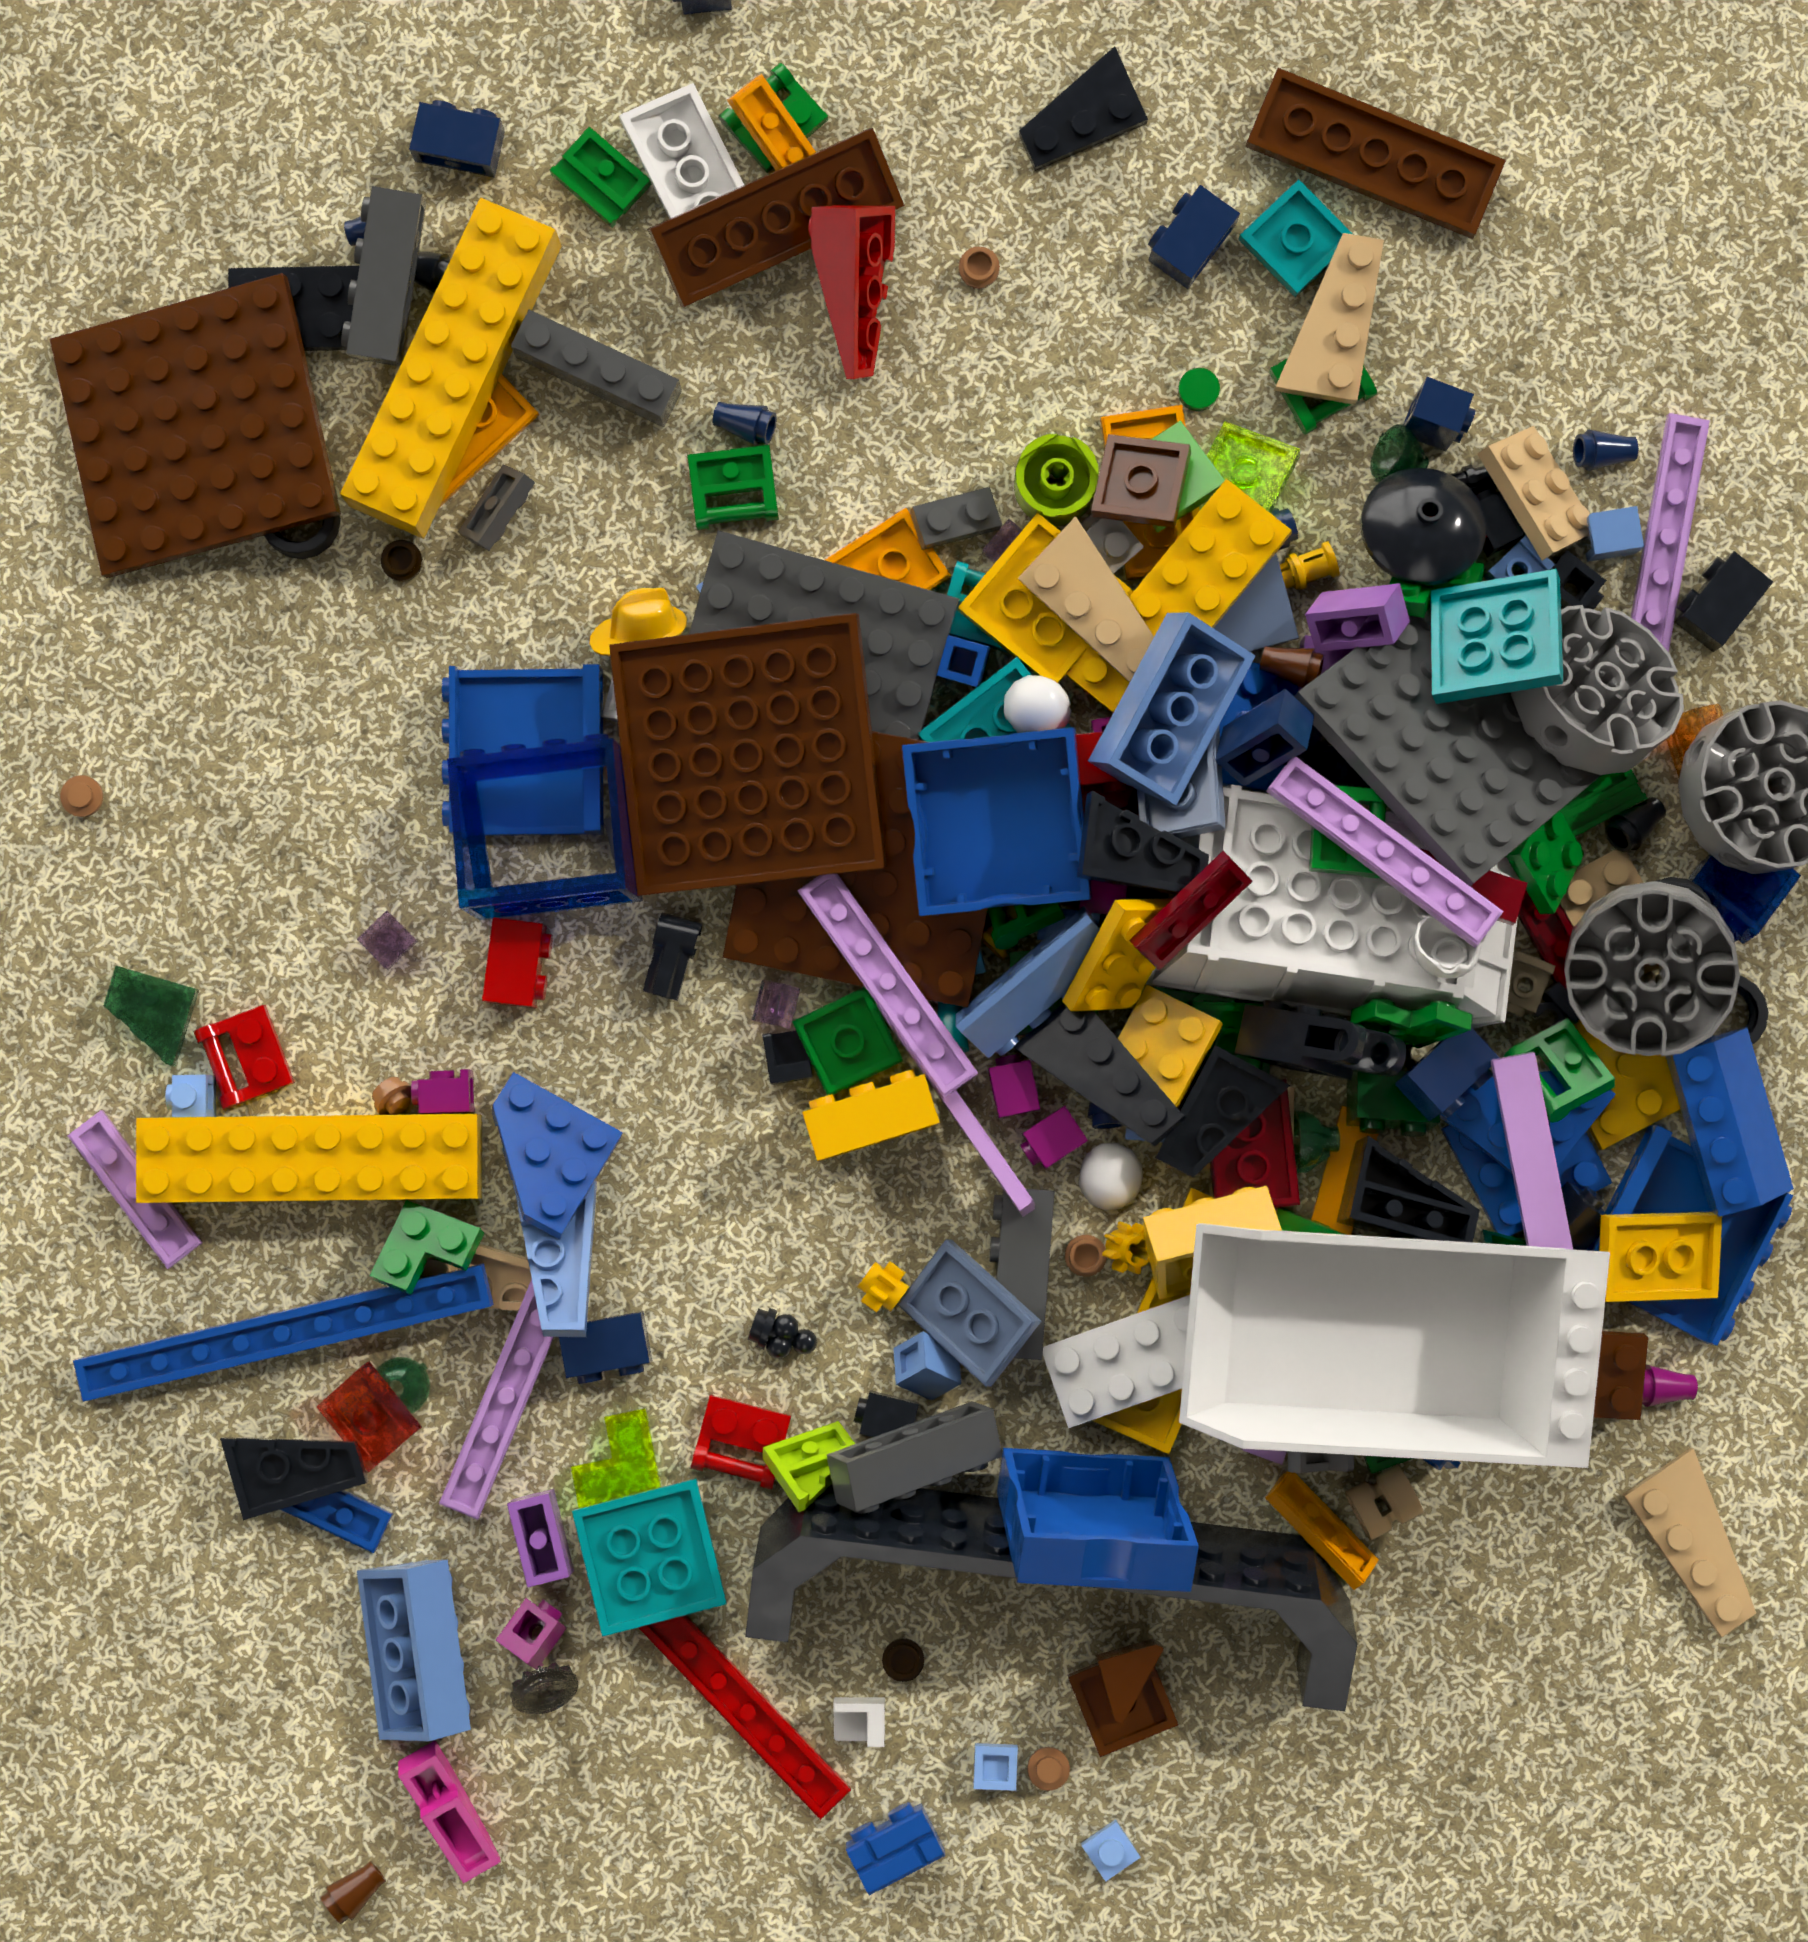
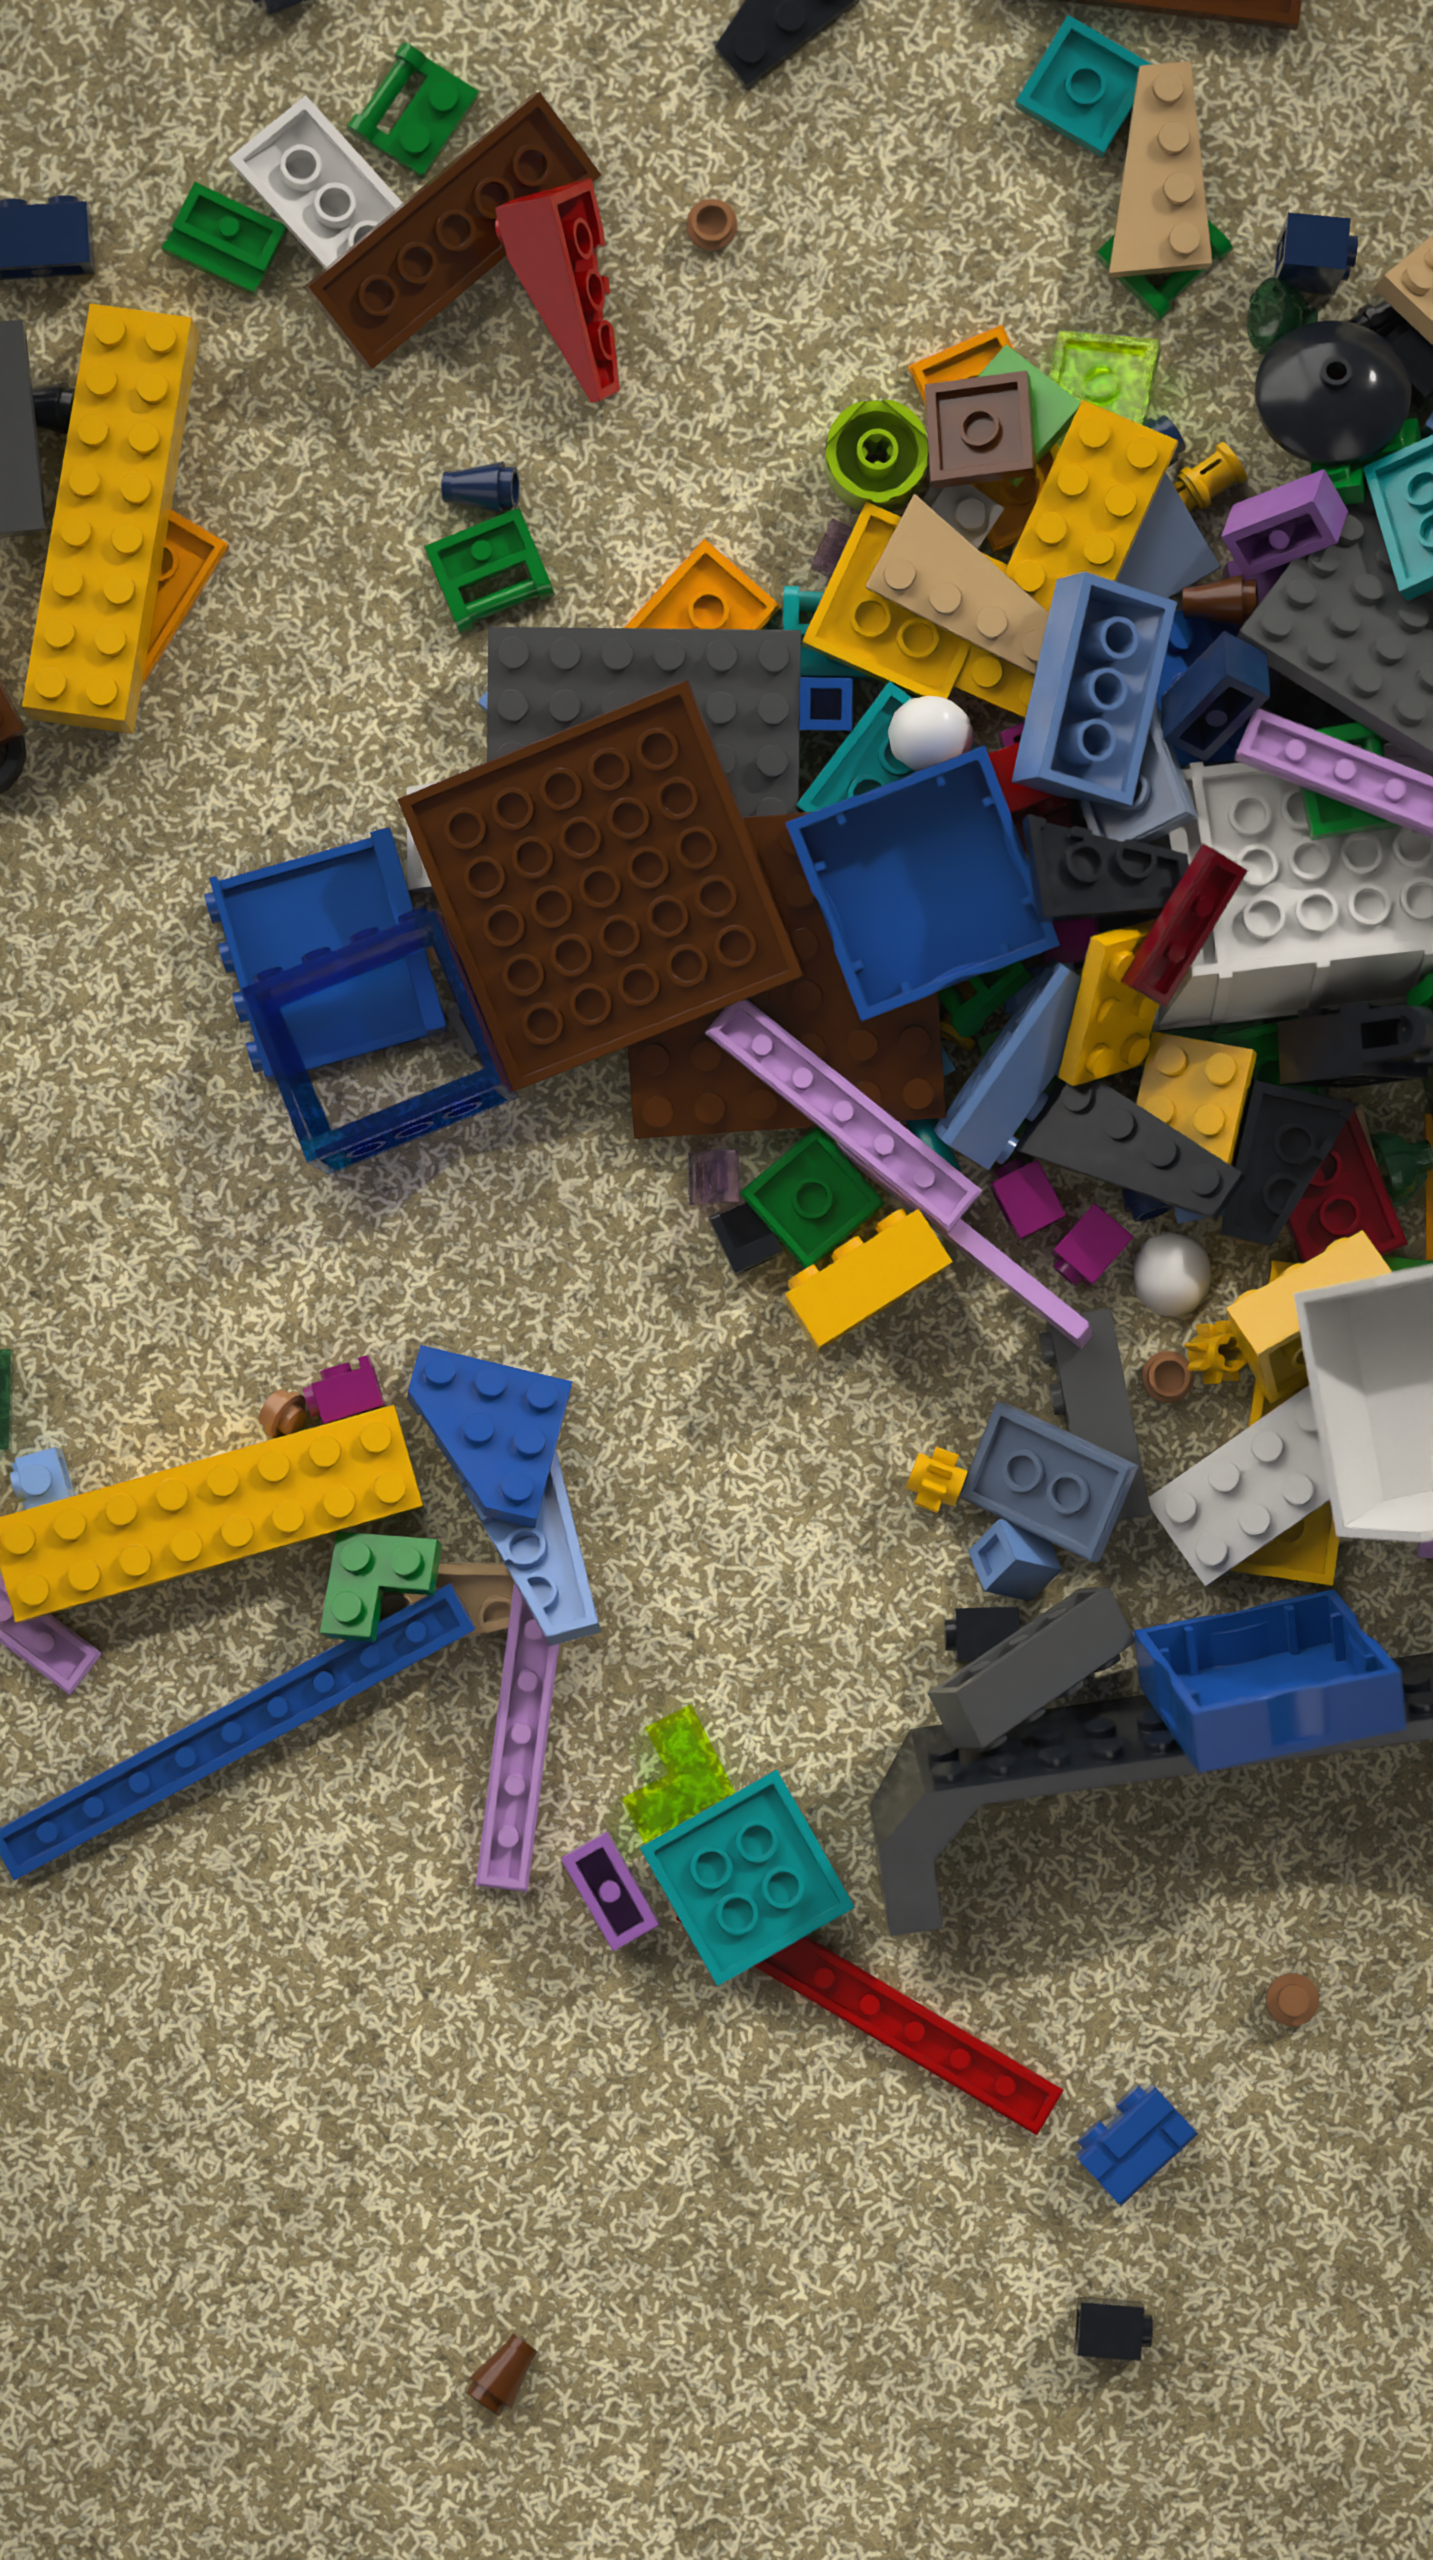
camera: 15 degrees left, 0 degrees up
red plate [193,1005,295,1110] -> none
black wing [220,1437,369,1520] -> none
blue tile [280,1490,393,1553] -> none
clear red tile [317,1361,422,1473] -> none
clear purple plate [357,910,418,970] -> none
medium blue slope [357,1559,471,1741] -> none
clear green piece [368,1357,430,1420] -> none
dark brown plate [381,540,423,582] -> none
dark pink slope [398,1740,501,1884] -> none
dark grey plate [458,464,535,551] -> none
red brick [482,917,553,1009] -> none
magenta brick [496,1598,567,1671] -> none
clear smoke gear [510,1662,578,1714] -> none
dark grey brick [511,309,682,427] -> none
dark blue brick [559,1311,653,1384] -> none
yellow piece [589,588,687,656] -> none
black piece [643,912,703,1001] -> none
red plate [690,1394,791,1490] -> none
light orange tile [727,74,816,170] -> none
black piece [747,1308,817,1359] -> none
lime wing [763,1421,855,1512] -> none
white panel [833,1697,885,1747] -> none
dark brown plate [882,1638,924,1682] -> none
dark grey plate [910,487,1002,550] -> none
light blue plate [973,1743,1018,1791] -> none
reddish brown plate [1067,1662,1179,1757] -> none
light blue plate [1081,1819,1141,1882] -> none
reddish brown slope [1096,1639,1164,1725] -> none
dark blue brick [1148,185,1240,289] -> none
green tile [1178,368,1220,411] -> none

